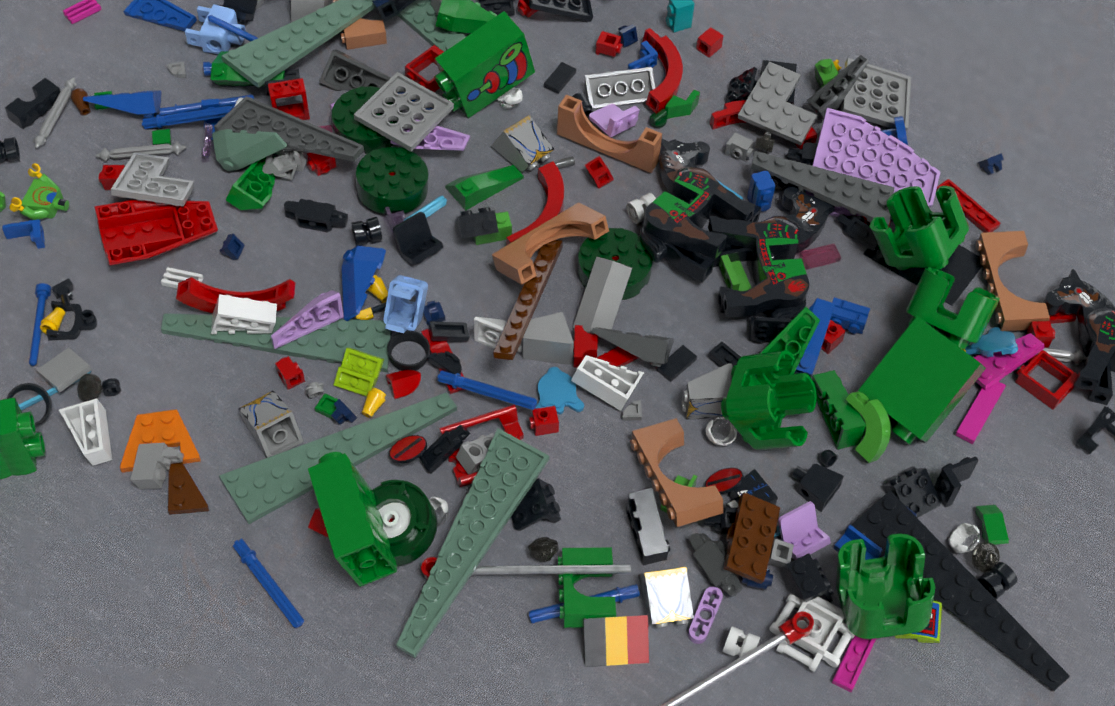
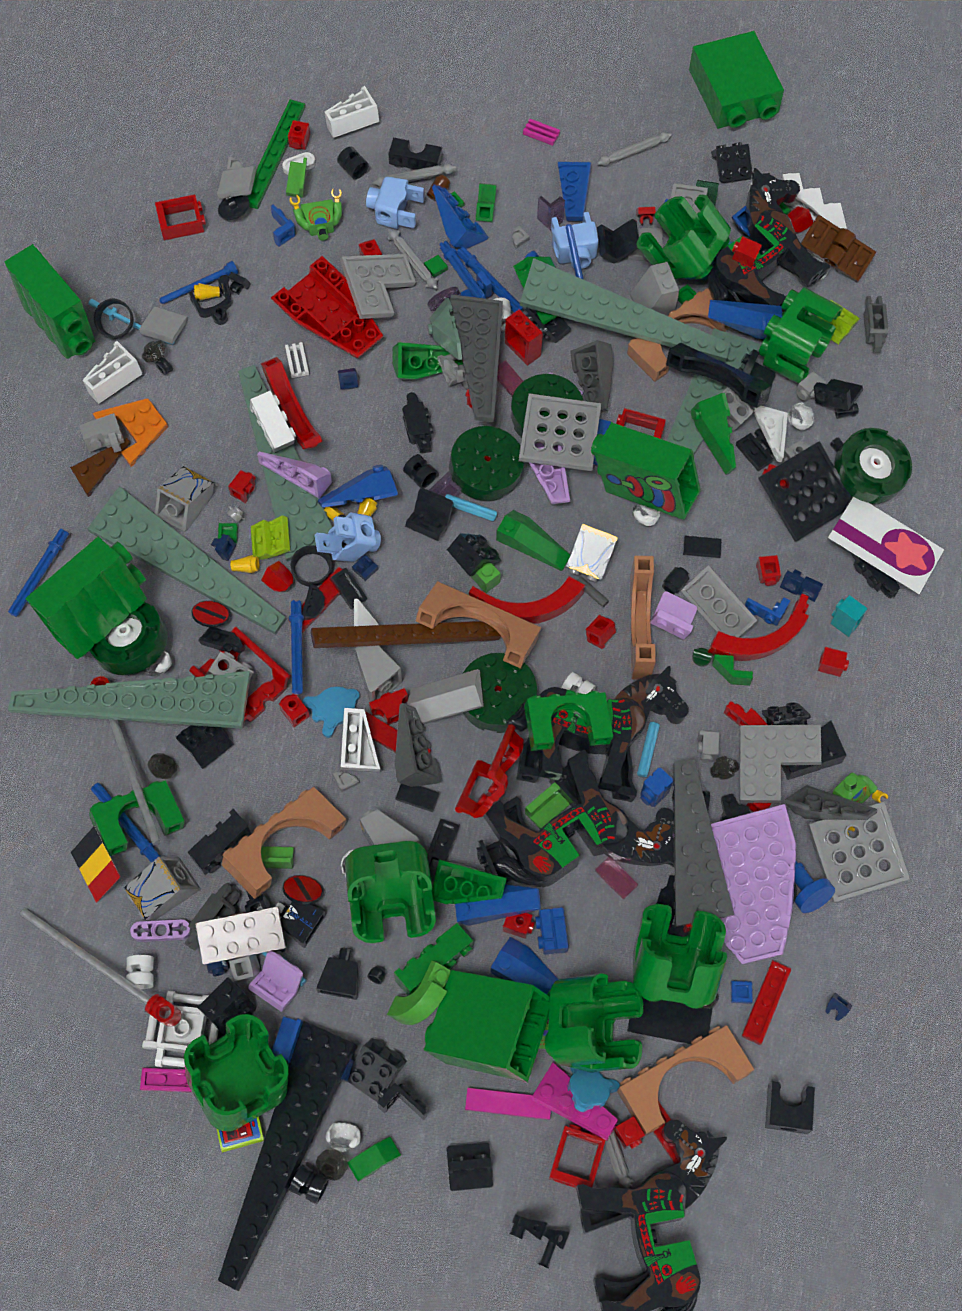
camera: 65 degrees right, 10 degrees up
none -> light blue piece [366,177,424,229]
none -> black bracket [446,1143,493,1191]
none -> red piece [455,725,524,818]
none -> green slope [476,183,497,222]
none -> blue wedge [490,937,558,995]
none -> green arch [524,691,613,751]
none -> clear purple panel [537,196,565,231]
none -> black piece [765,1081,815,1134]
none -> dark blue tile [798,576,823,602]

